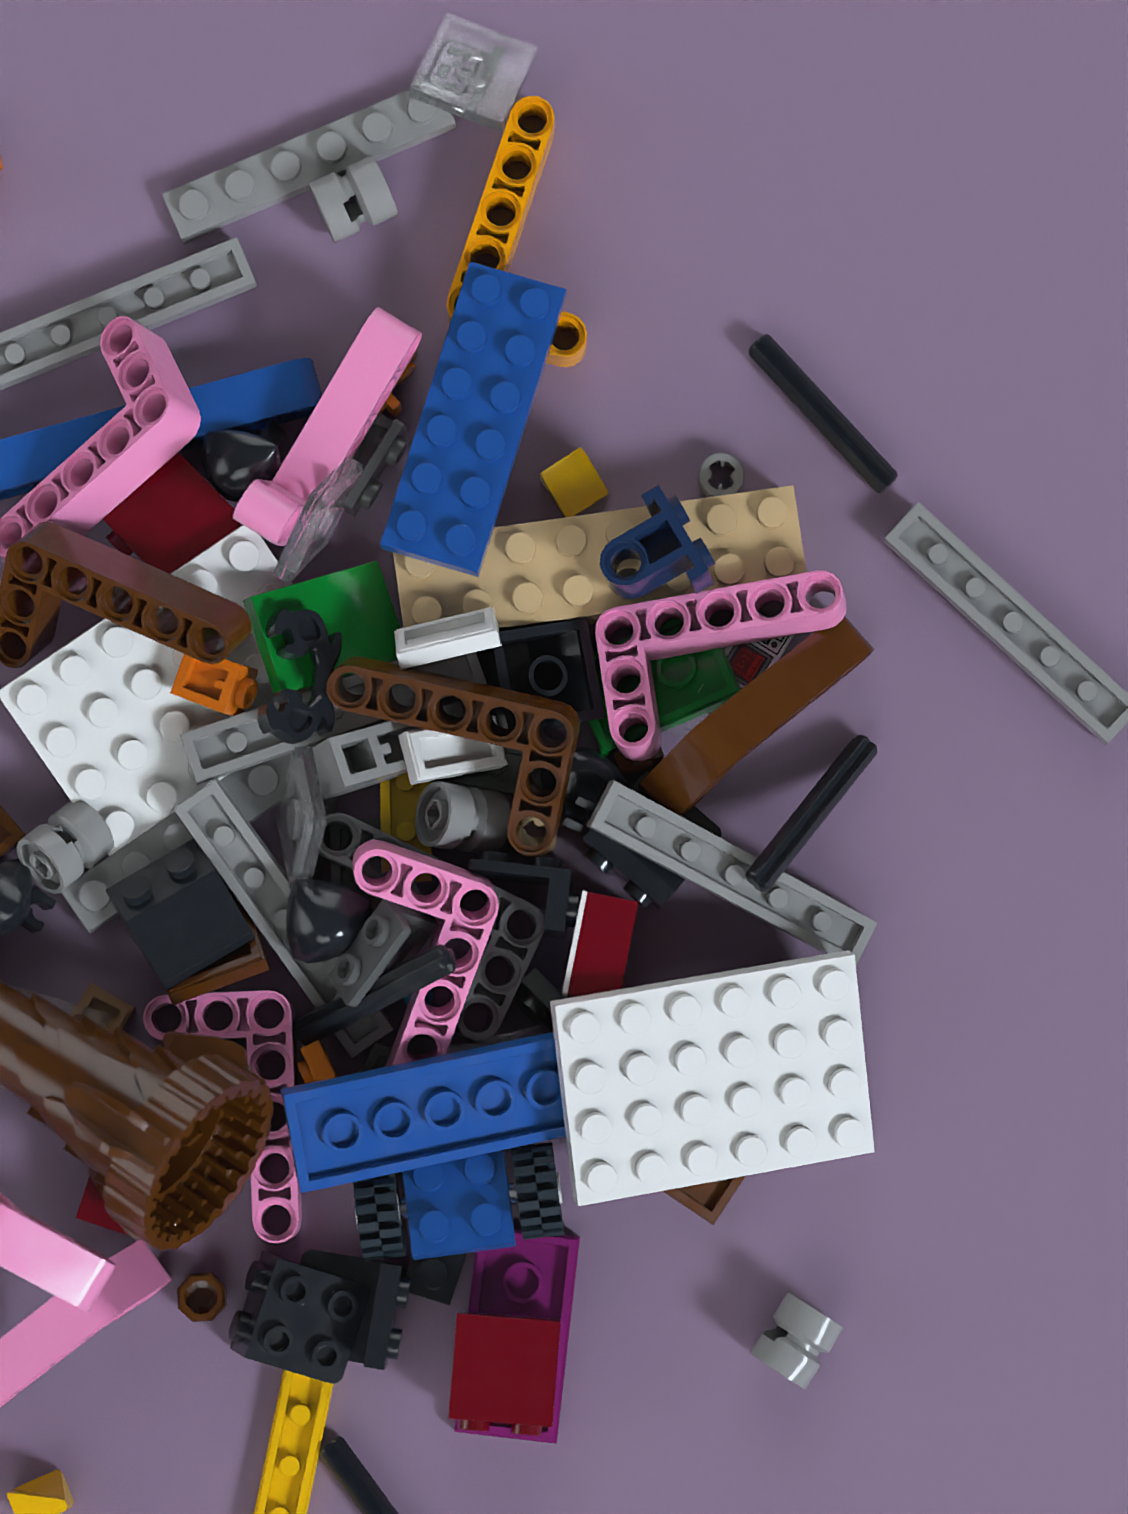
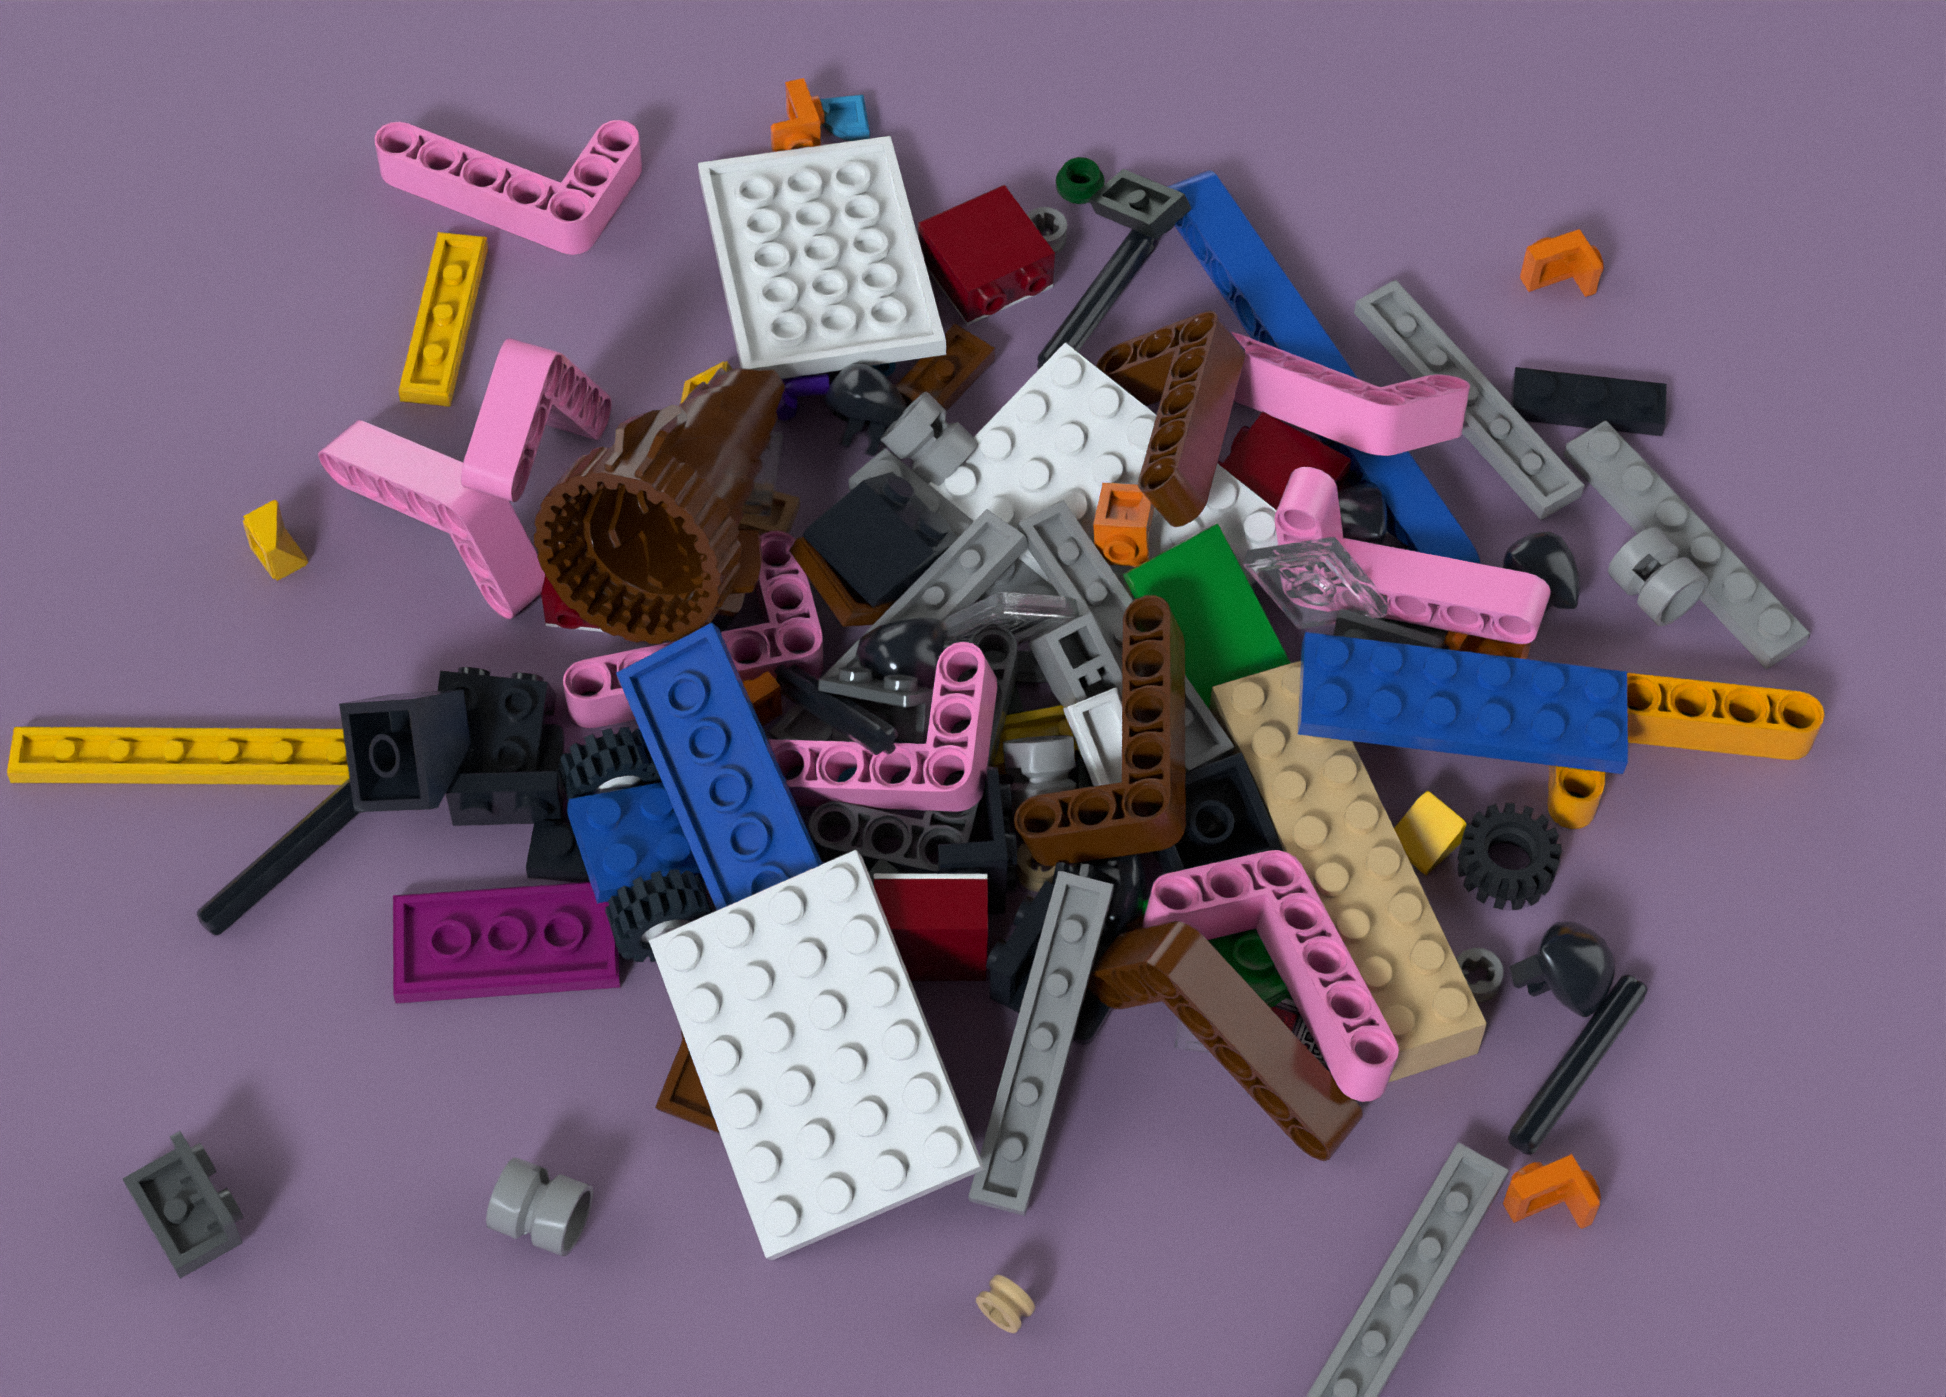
camera: 75 degrees right, 25 degrees down
reddish brown tile [177,1272,227,1322] -> none
black helmet [257,608,342,745] -> none
white tile [394,607,501,670] -> none
clear tile [409,12,538,132] -> none
dark red piece [448,1311,561,1436] -> none
dark blue pin [600,485,715,599] -> none
black axle [745,734,877,892] -> none
none -> black slope [339,689,471,812]
none -> tan bush [976,1275,1035,1334]
none -> black tyre [1457,803,1562,910]
none -> black piece [1503,531,1580,614]
none -> orange bracket [1503,1154,1601,1229]
none -> black piece [1509,922,1615,1017]
none -> black plate [1511,367,1667,436]

